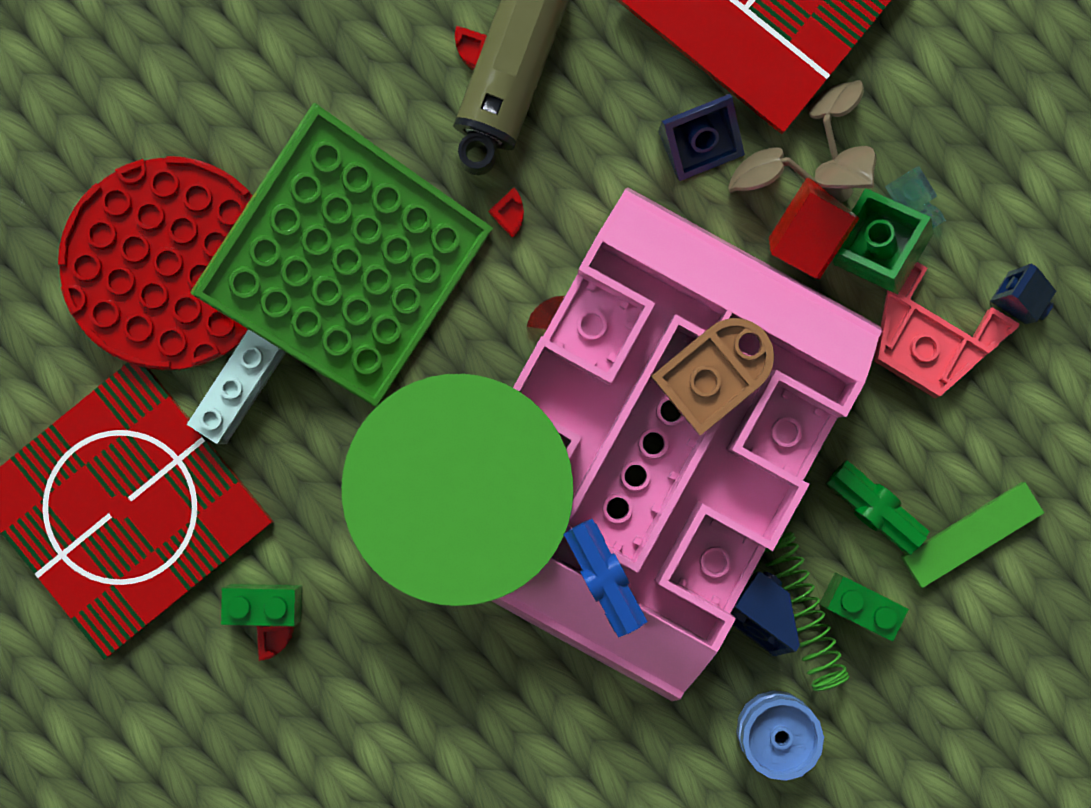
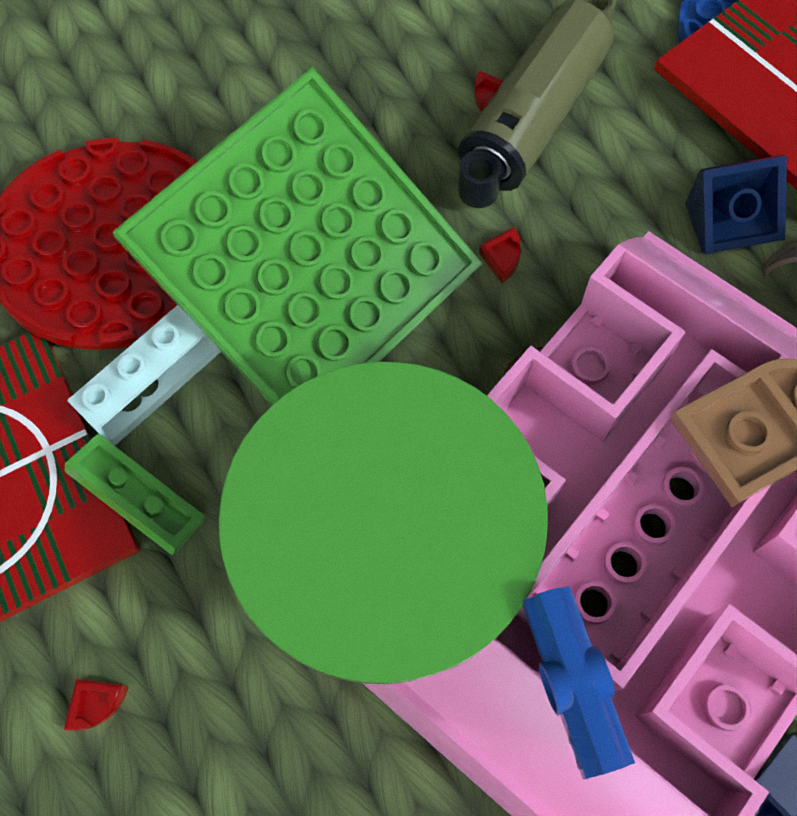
camera: 15 degrees right, 20 degrees down
green brick [221,584,302,626] -> none
none -> bright green plate [65,433,205,556]

